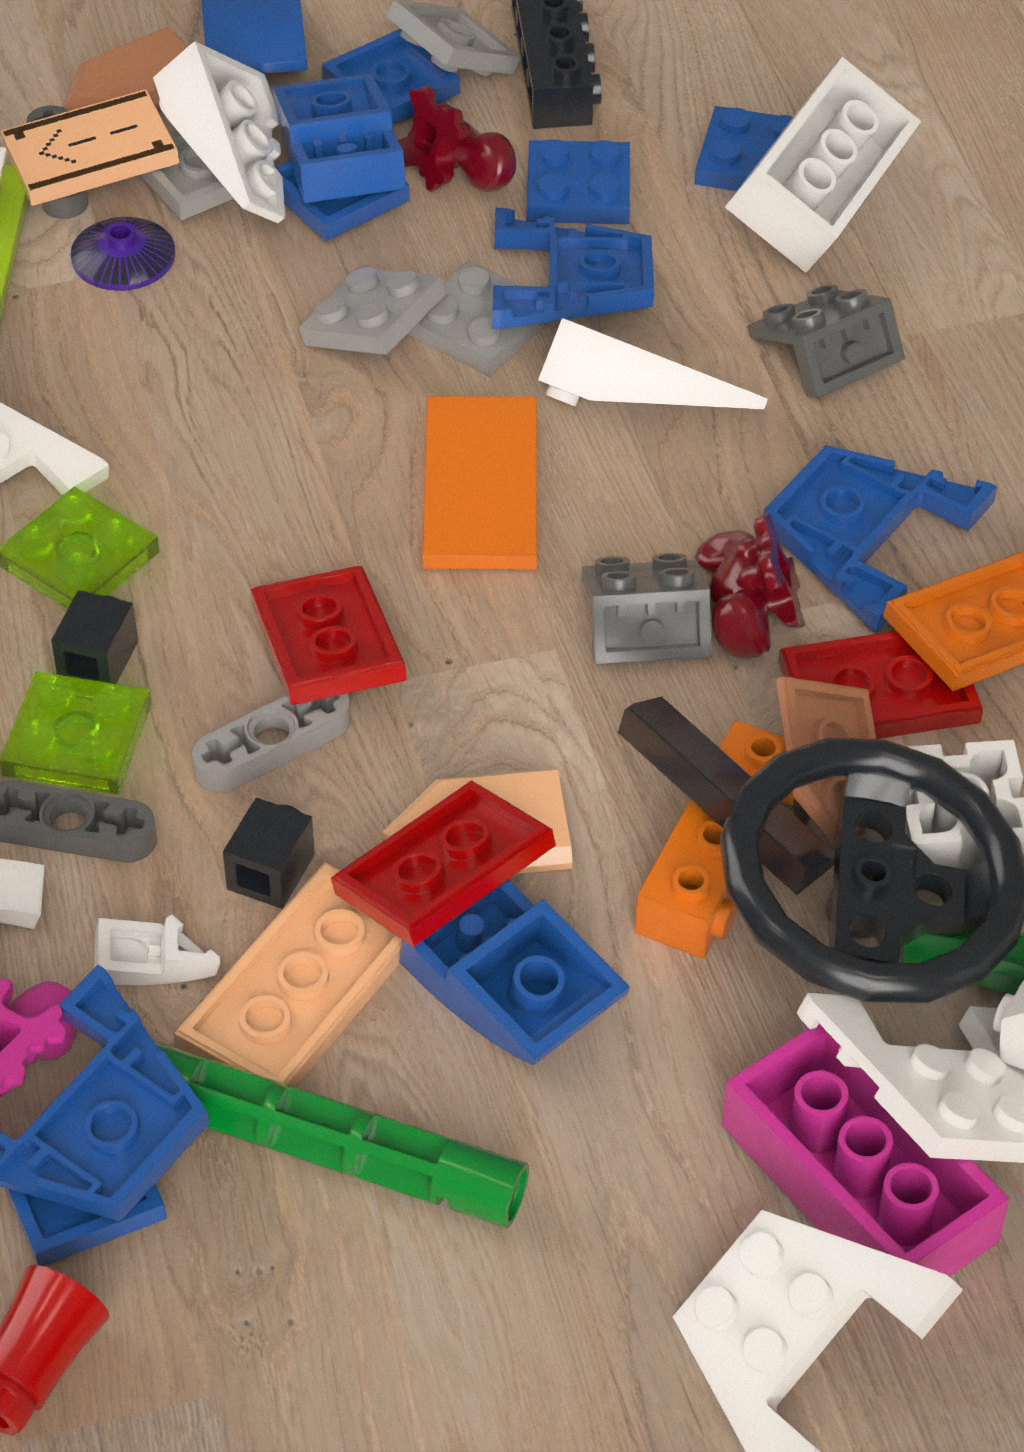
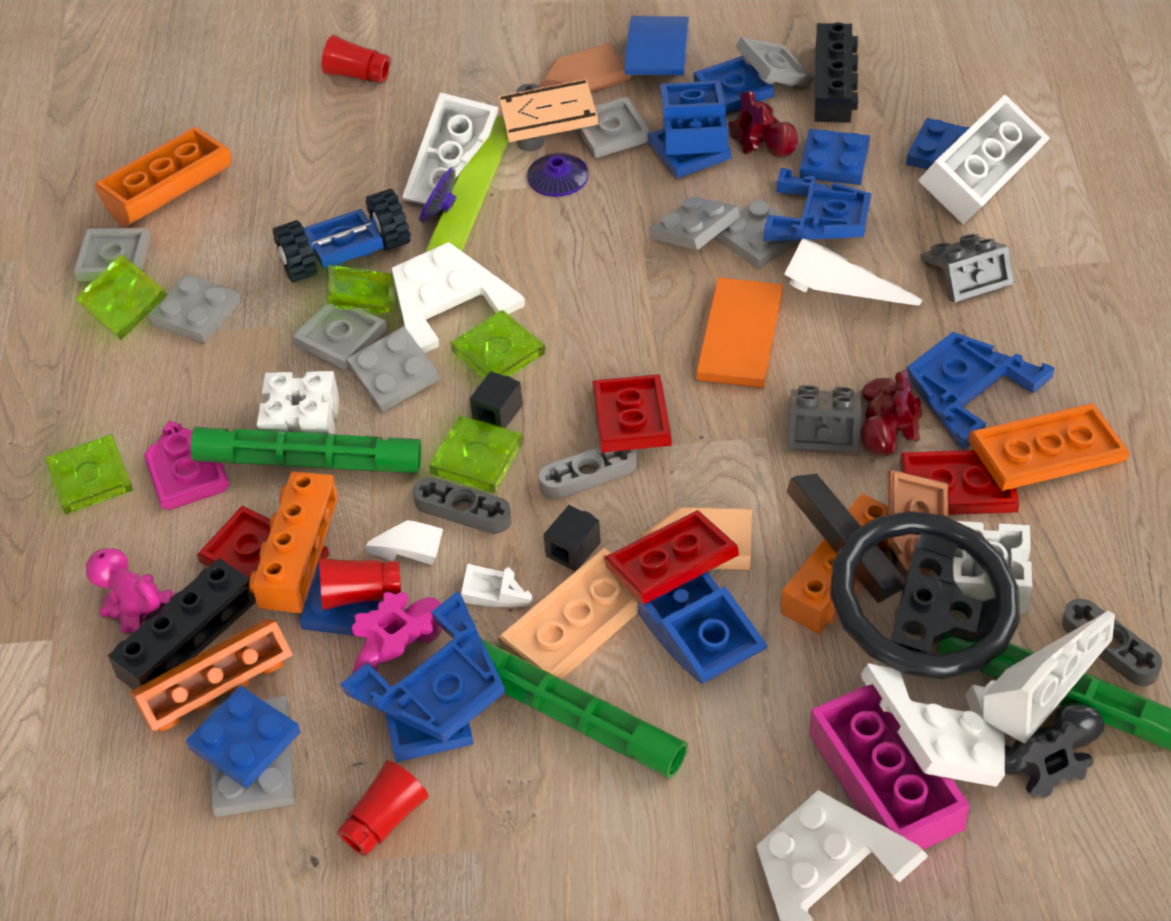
camera: 15 degrees right, 0 degrees up
white wedge [153,41,285,223] -> none

